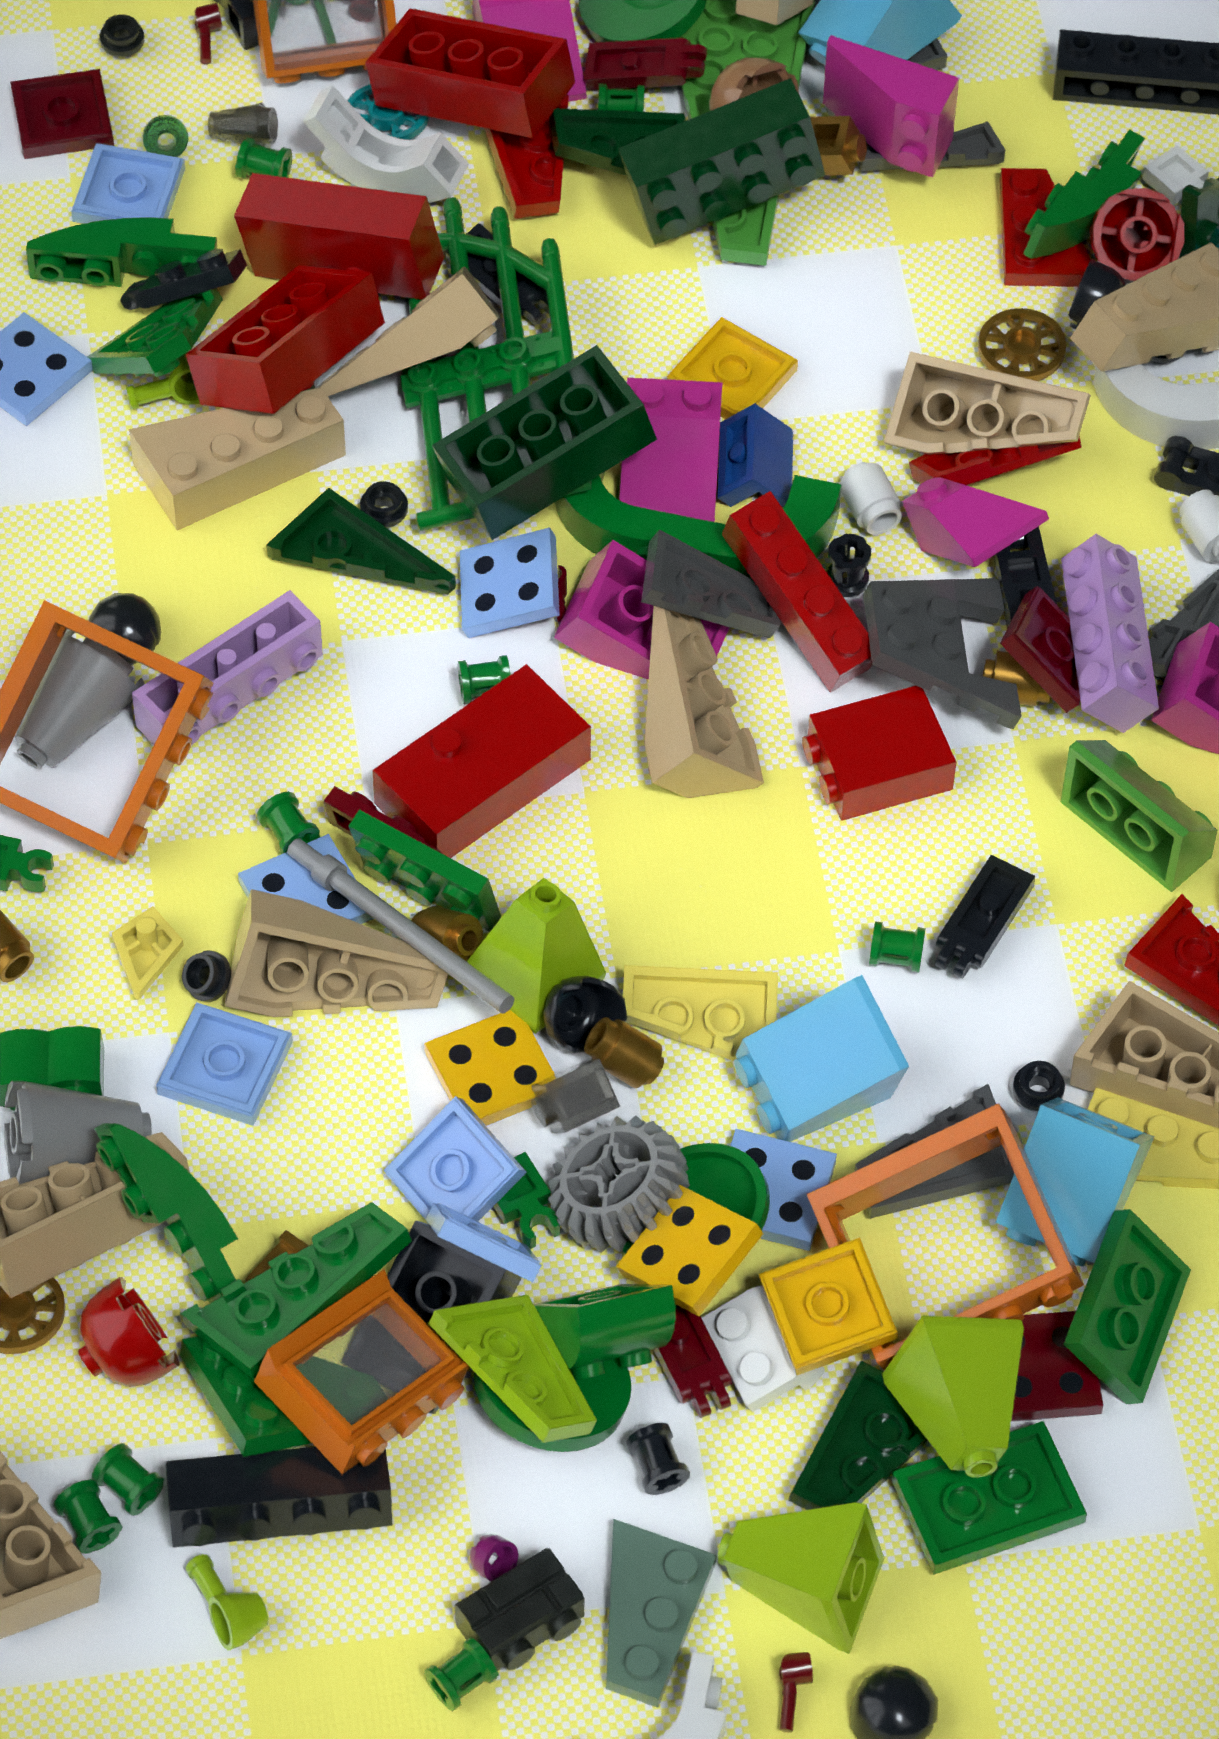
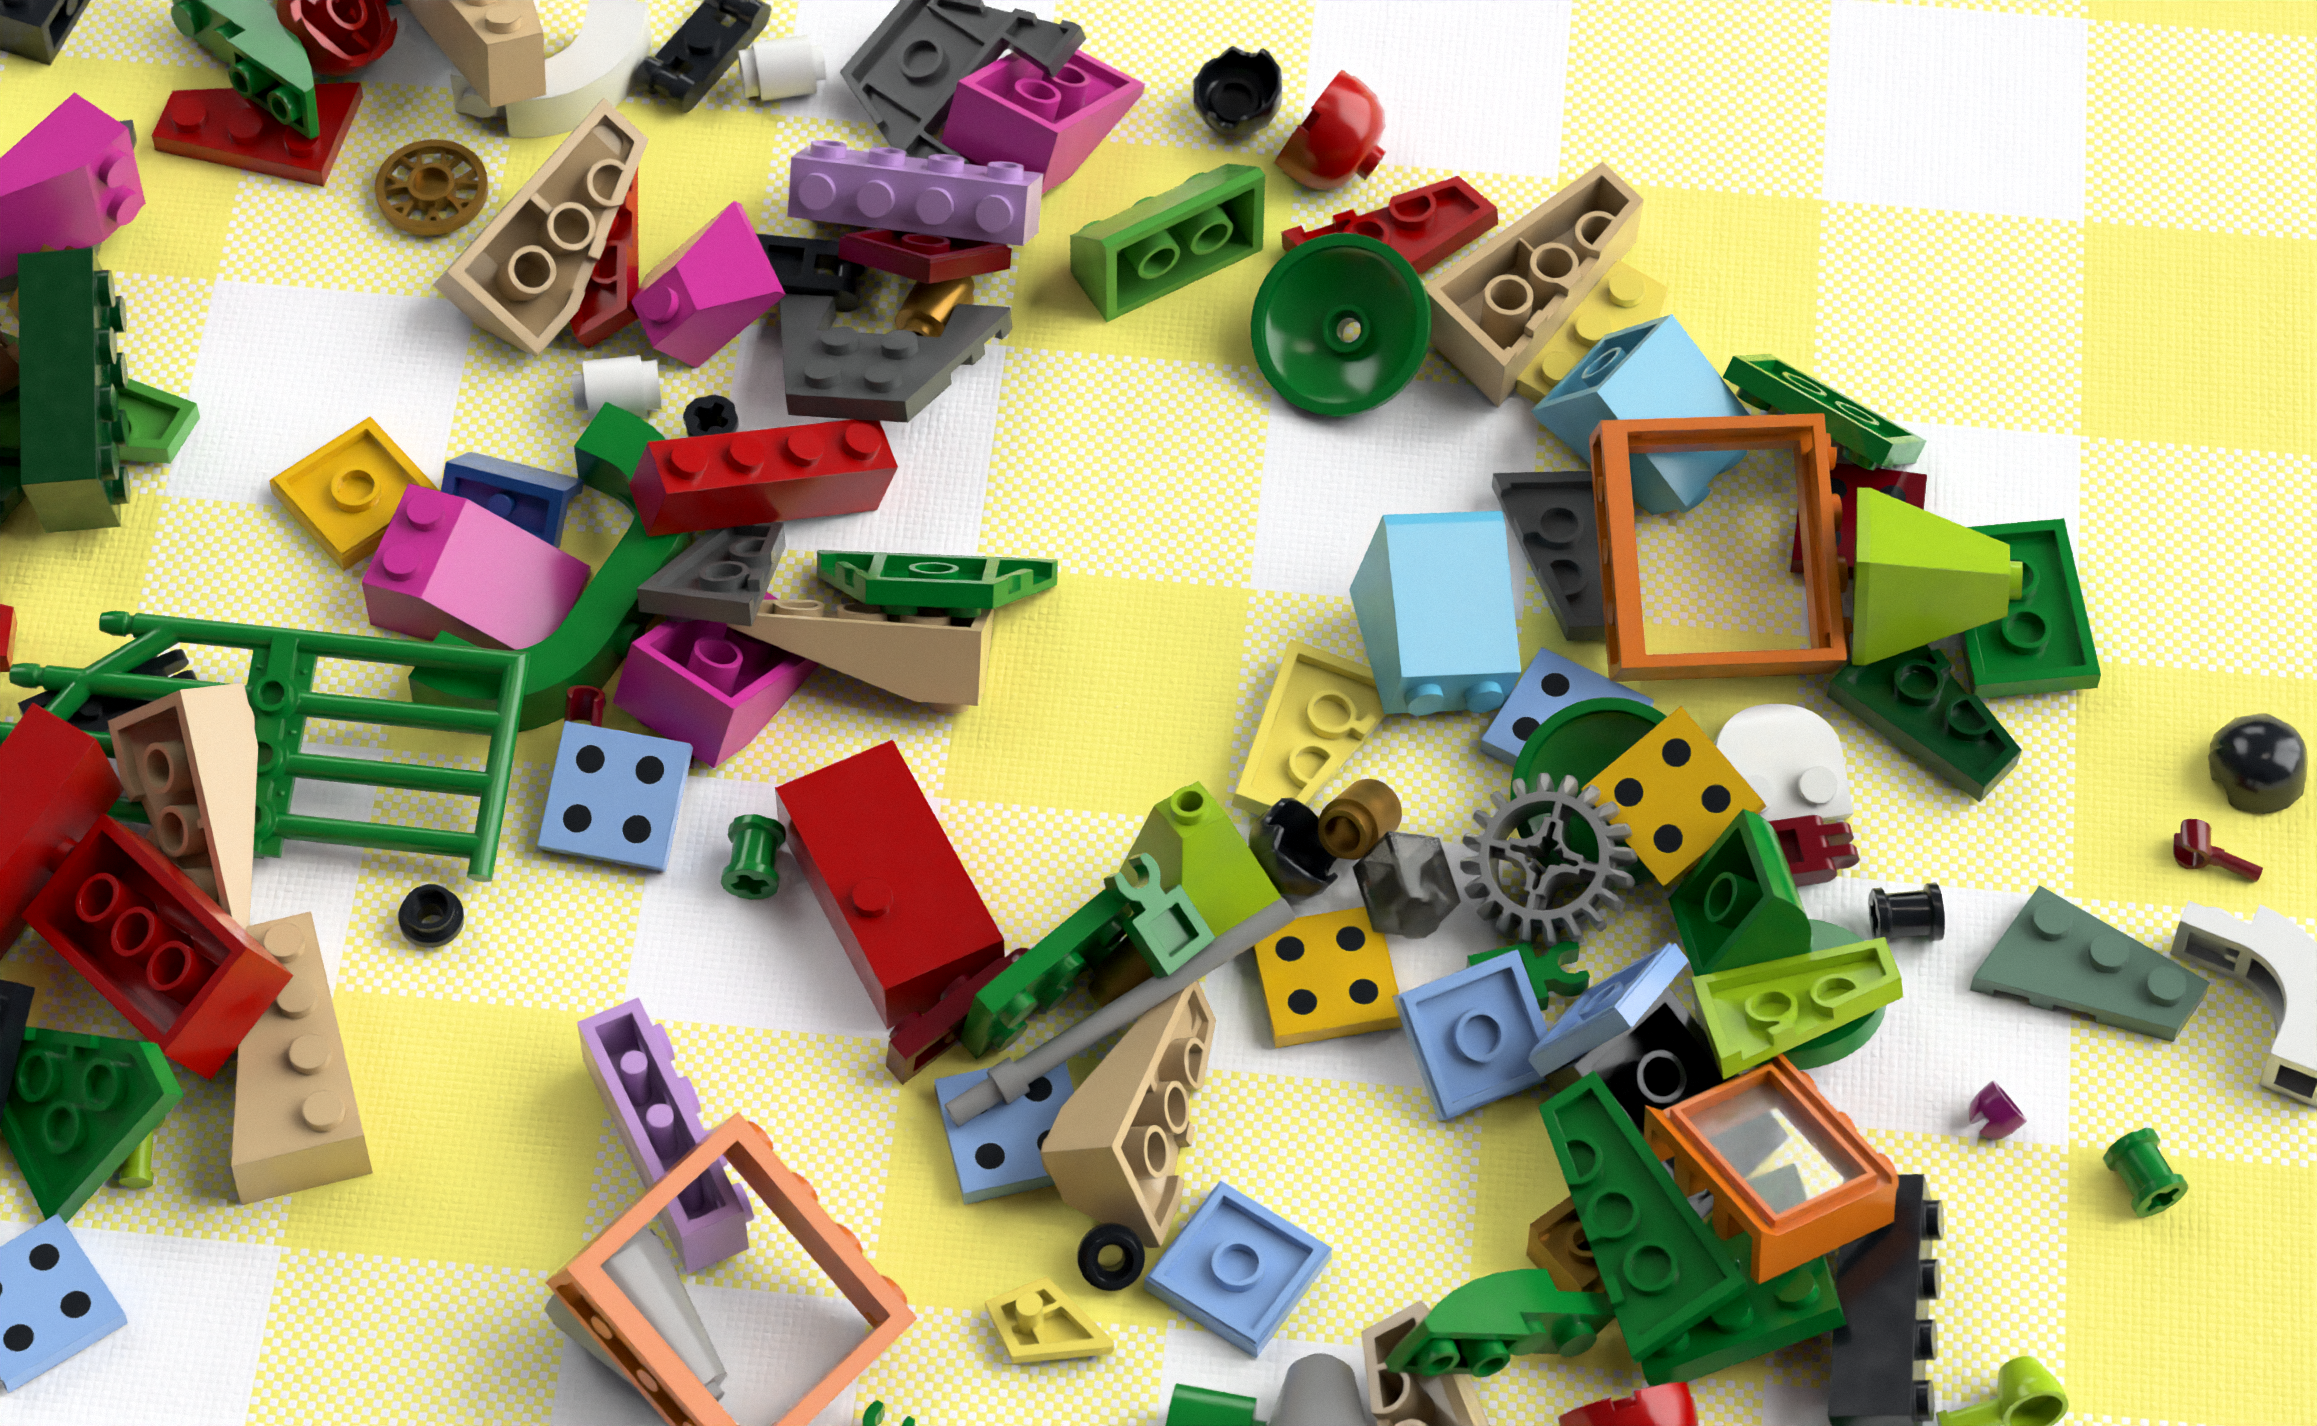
camera: 75 degrees left, 0 degrees up
black hair [88,593,161,665] -> none
green bush [257,791,320,854] -> none
dark green wing [266,488,456,595] -> none
dark green brick [432,345,657,540] -> none
pearl dark grey brick [455,1547,585,1671] -> none
lime slope [718,1502,884,1654] -> none
yellow tile [759,1237,898,1375] -> none
red brick [802,685,957,821] -> none
green bush [869,921,926,973] -> none
black hinge [935,855,1036,979] -> none
black plate [1013,1061,1065,1111] -> none
black hair [1068,259,1125,329] -> none
none -> dark red hand [564,685,606,727]
none -> green wing [816,550,1058,618]
none -> plate [1104,852,1216,979]
none -> green dish [1251,233,1432,417]

